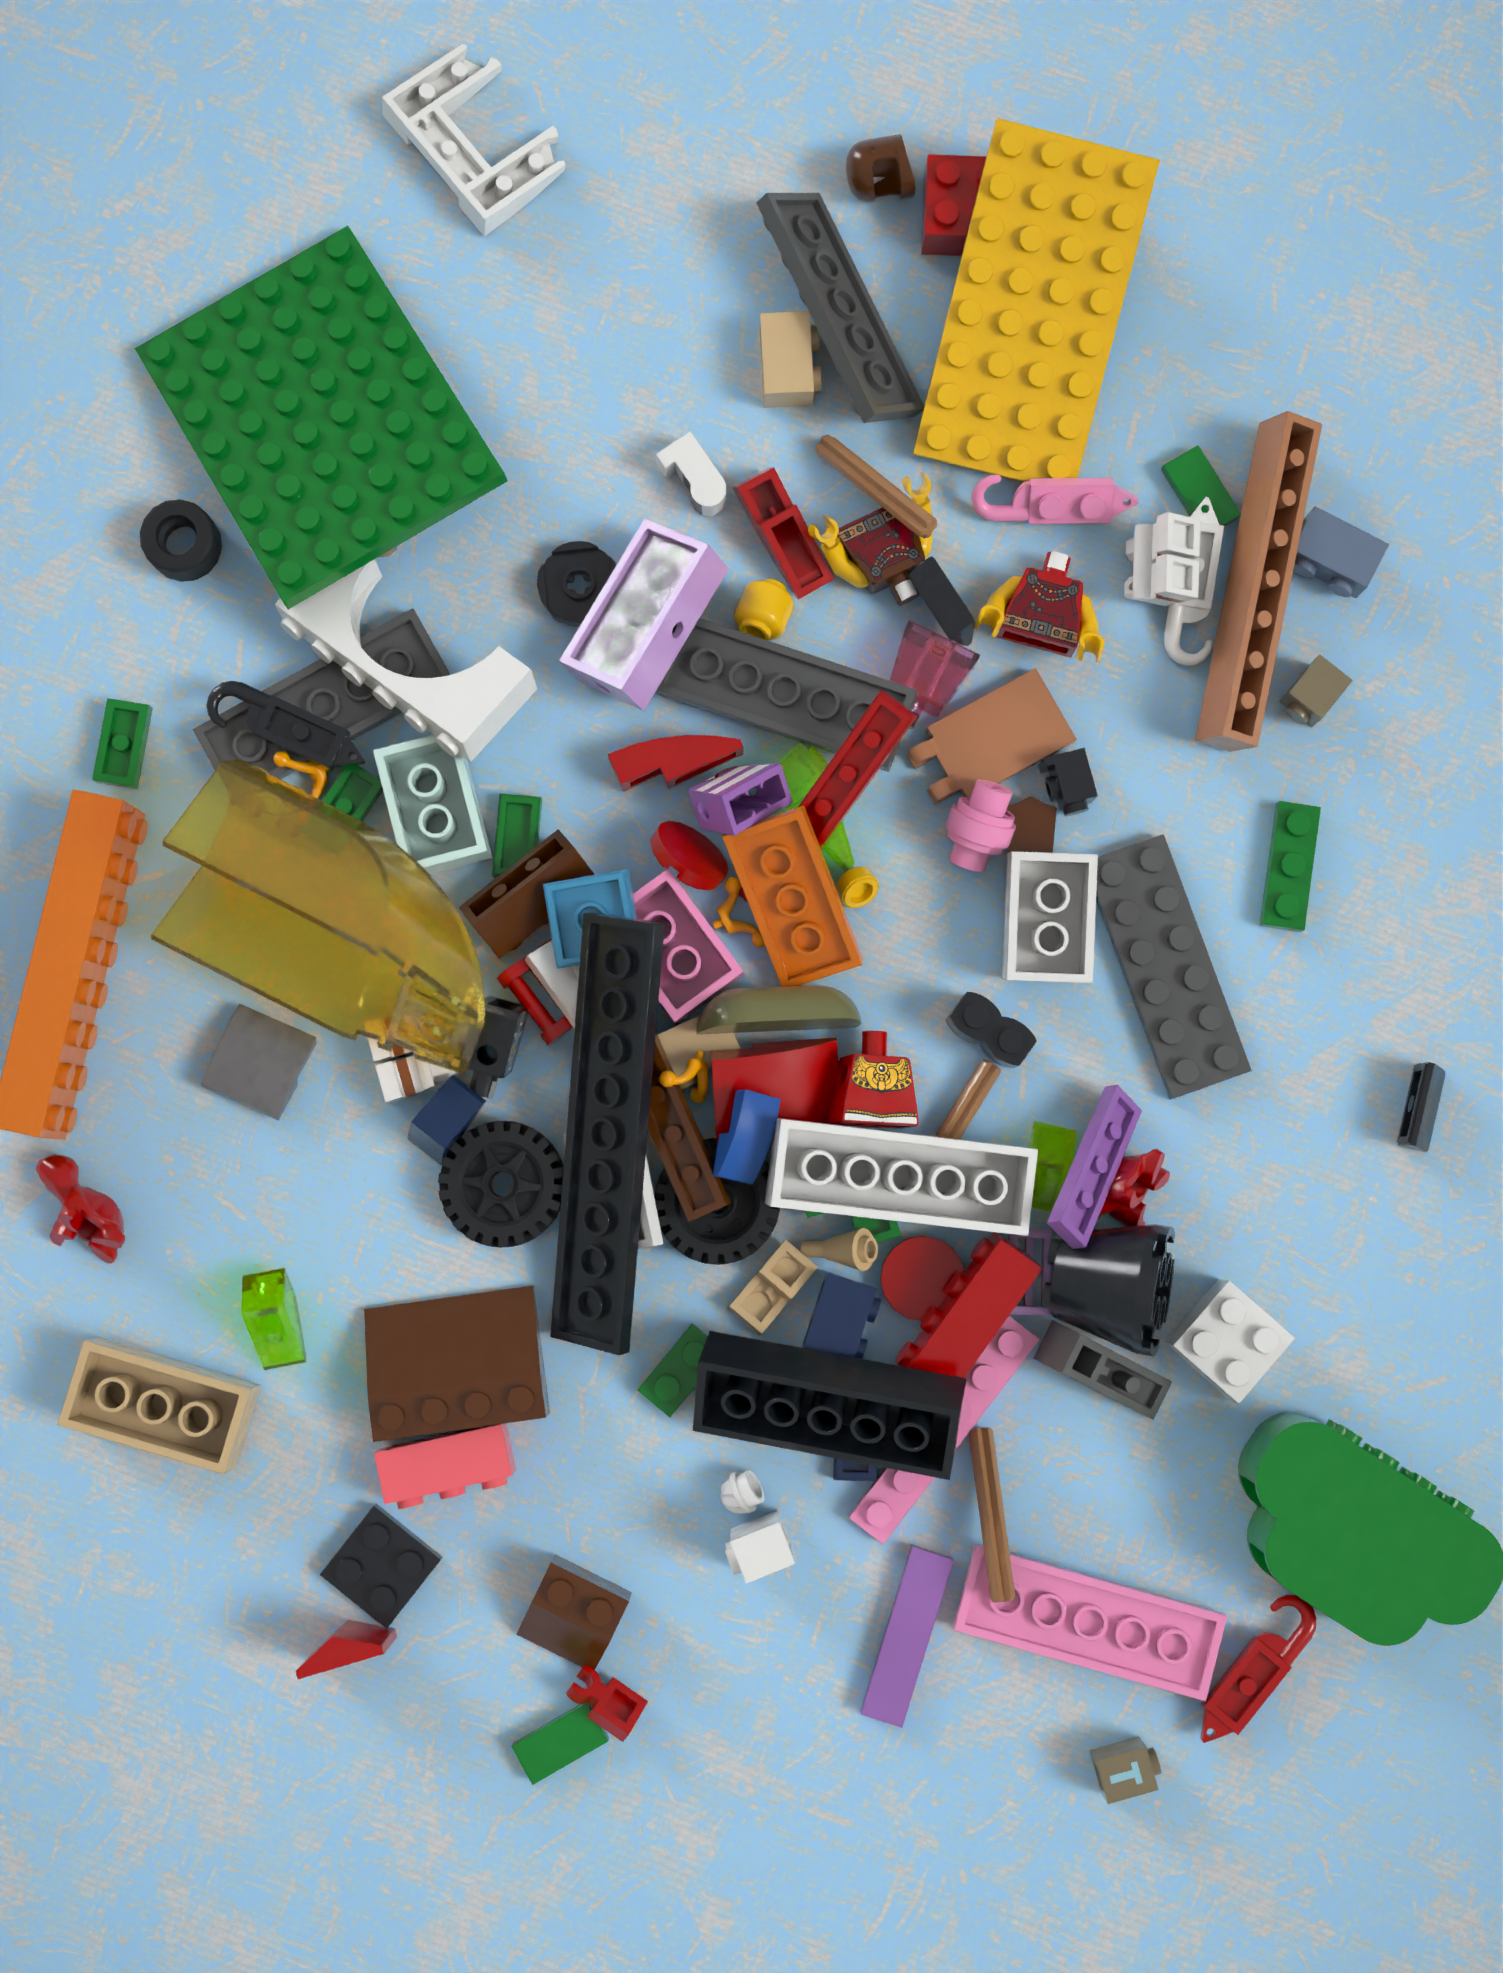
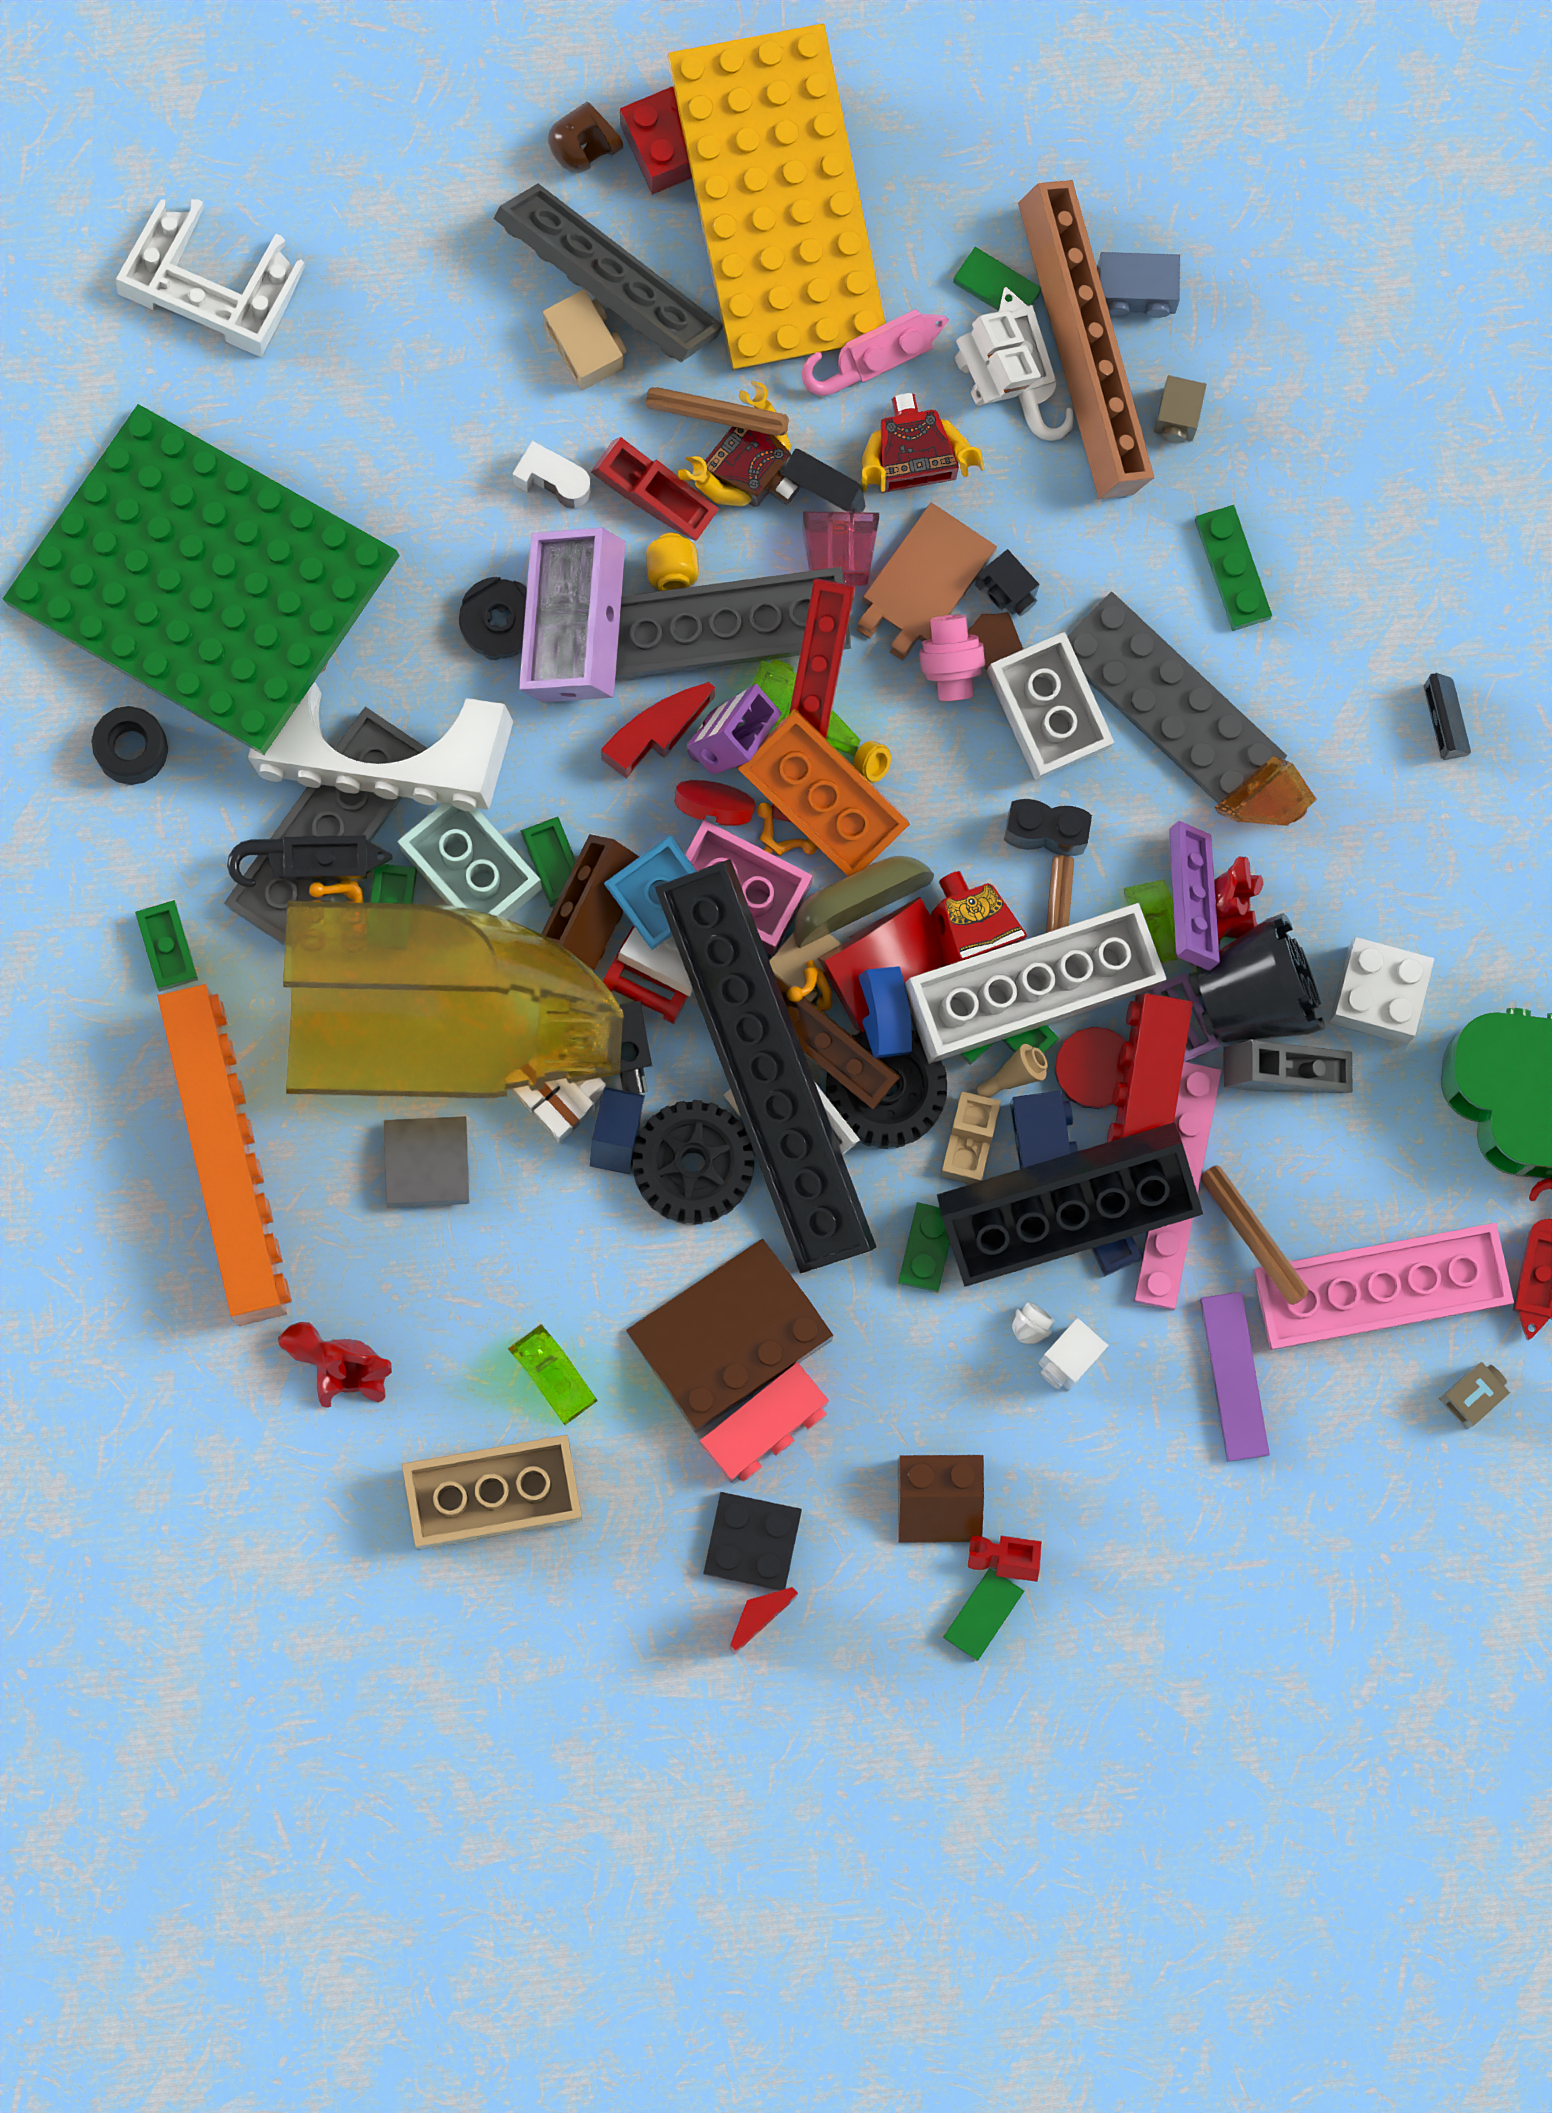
camera: 30 degrees left, 5 degrees down
none -> clear orange slope [1214,756,1317,826]

